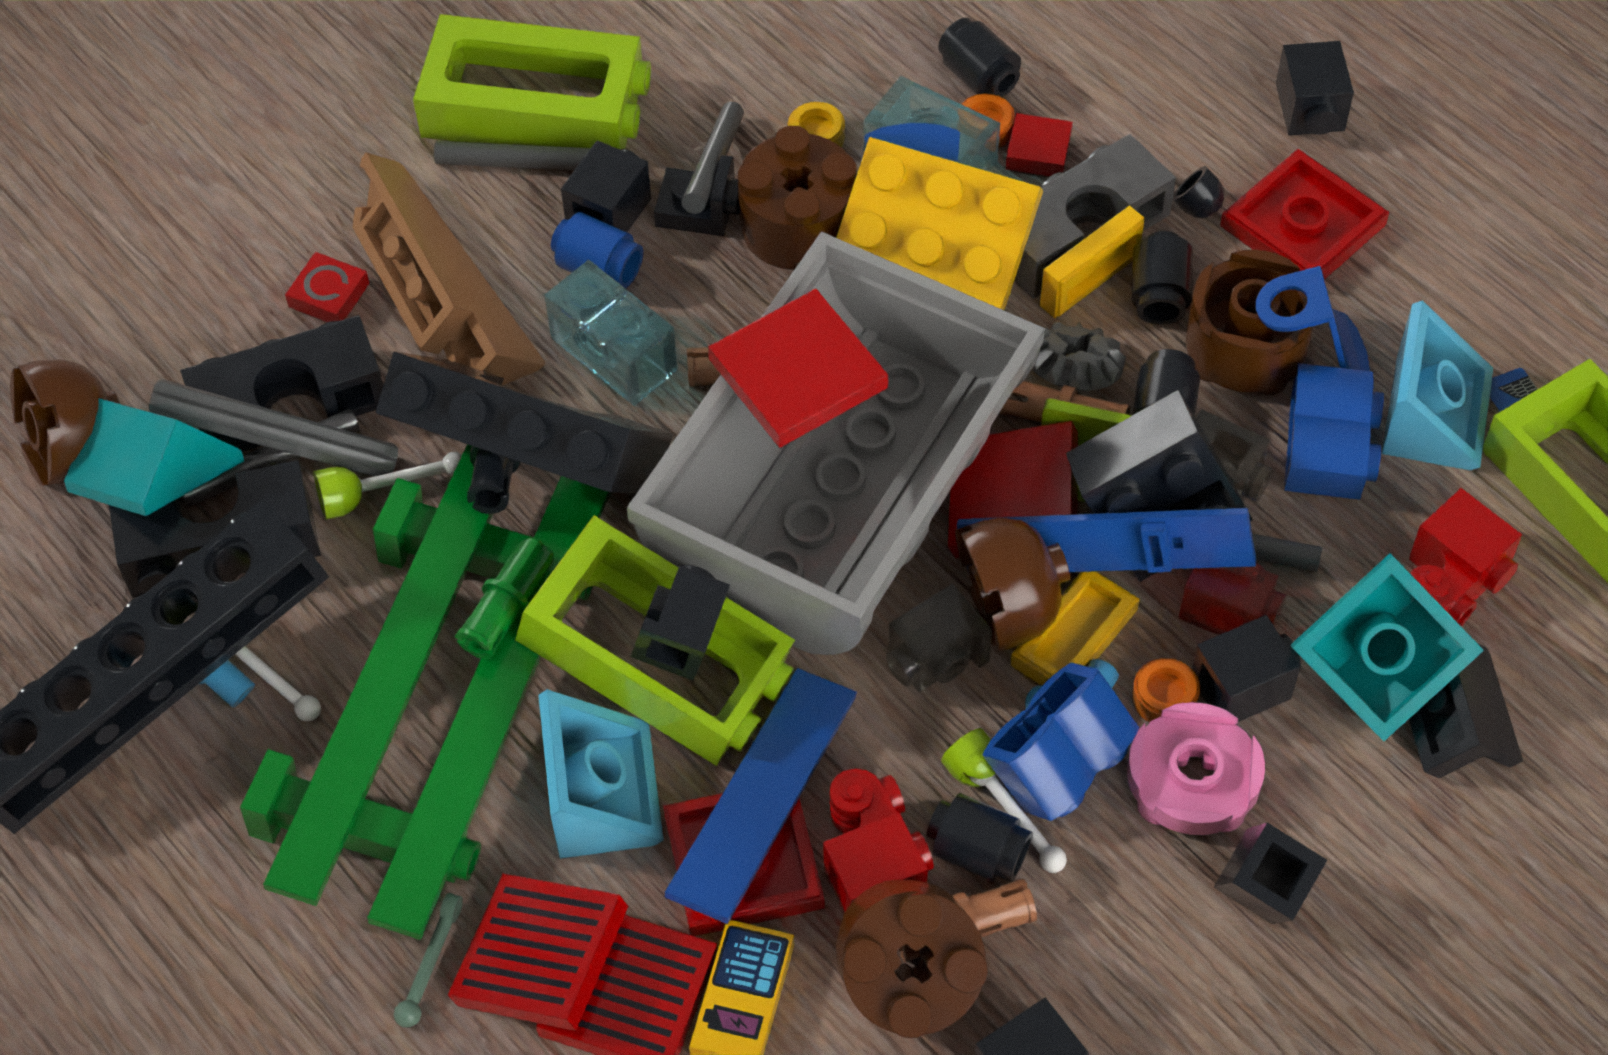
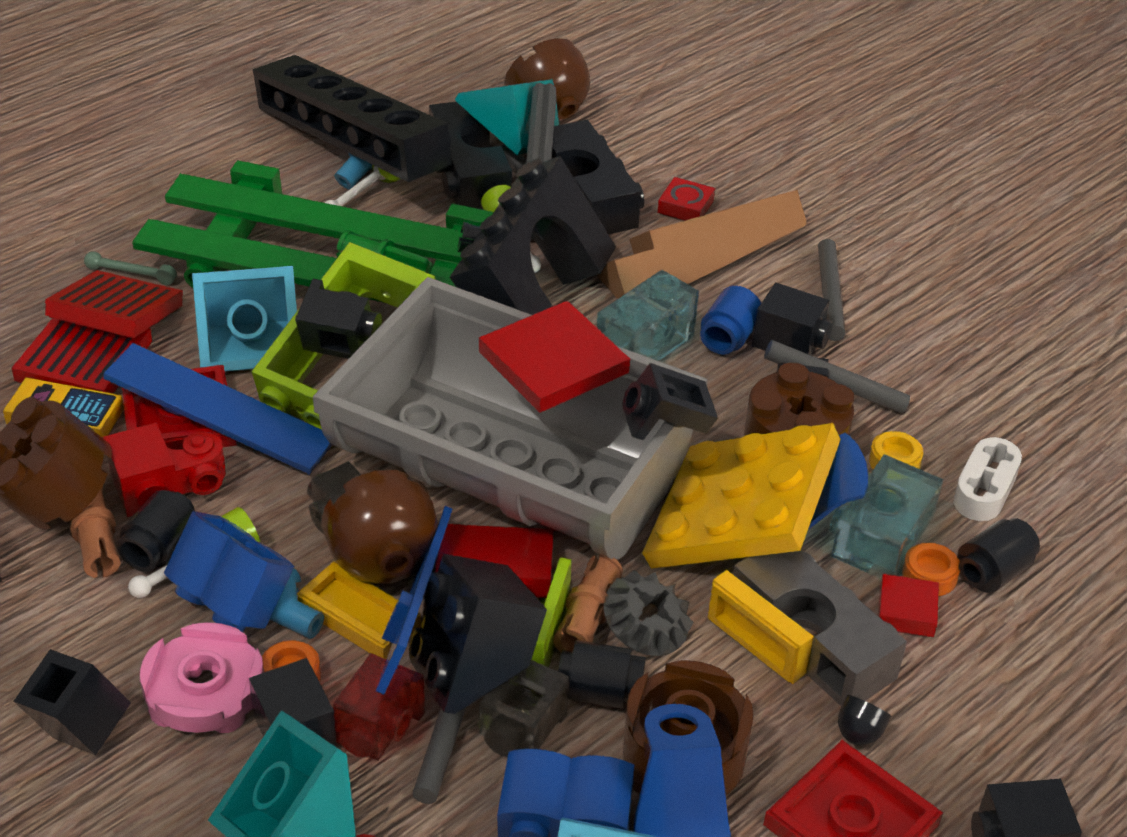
camera: 85 degrees right, 15 degrees down
lime piece [413,14,651,149] -> none
black brick [1131,231,1193,325] -> none
none -> black bracket [622,363,718,440]
none -> white beam [953,437,1022,521]

